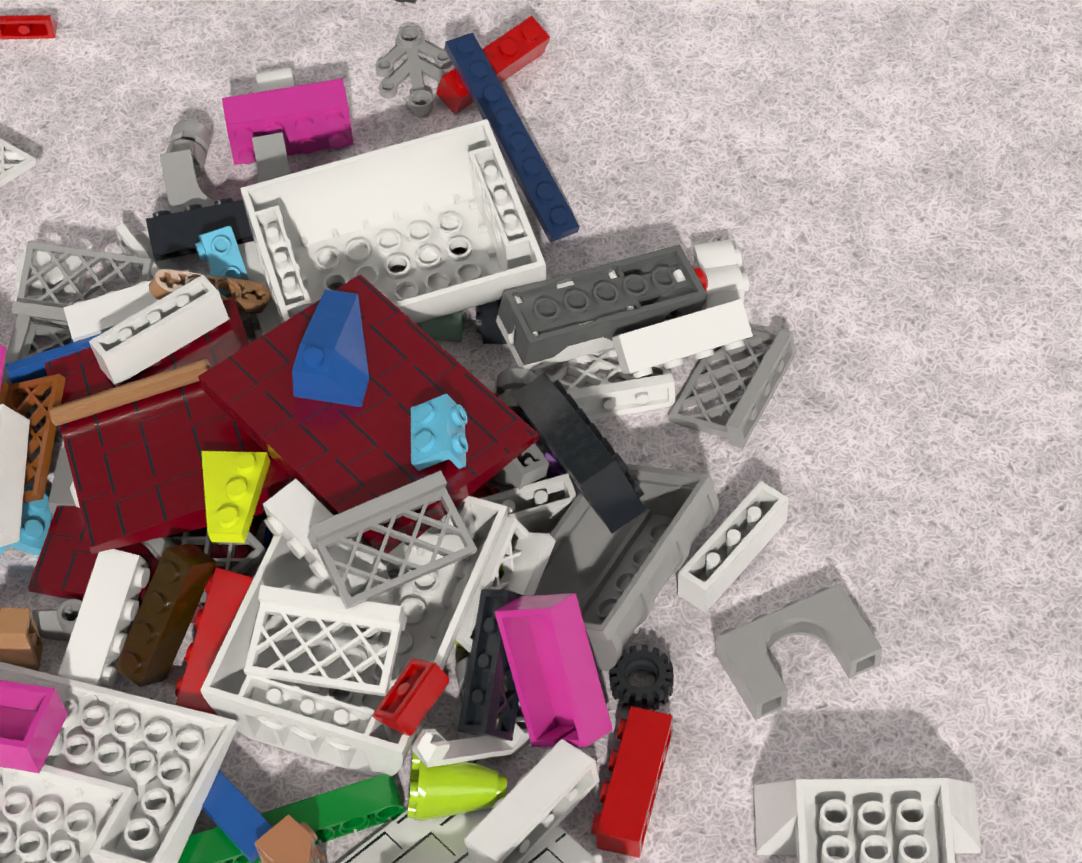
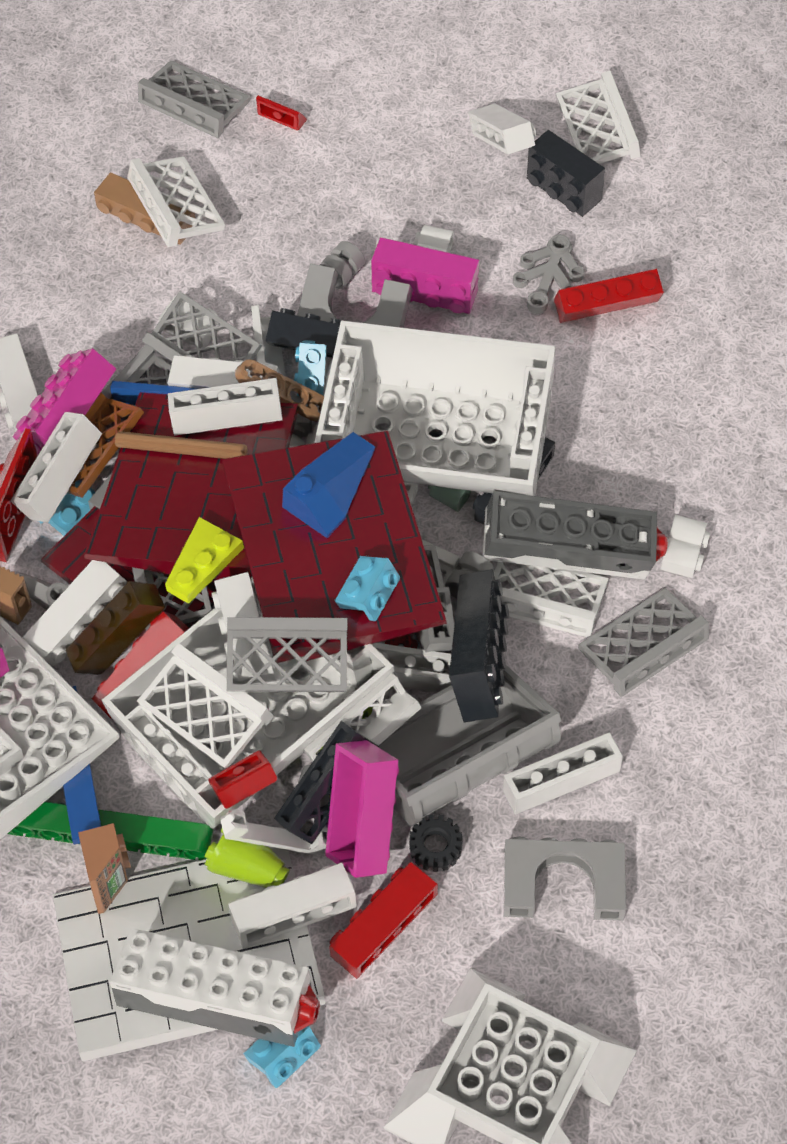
camera: 25 degrees right, 5 degrees up
dark blue plate [444,33,580,243] -> none
white brick [612,299,753,379] -> none

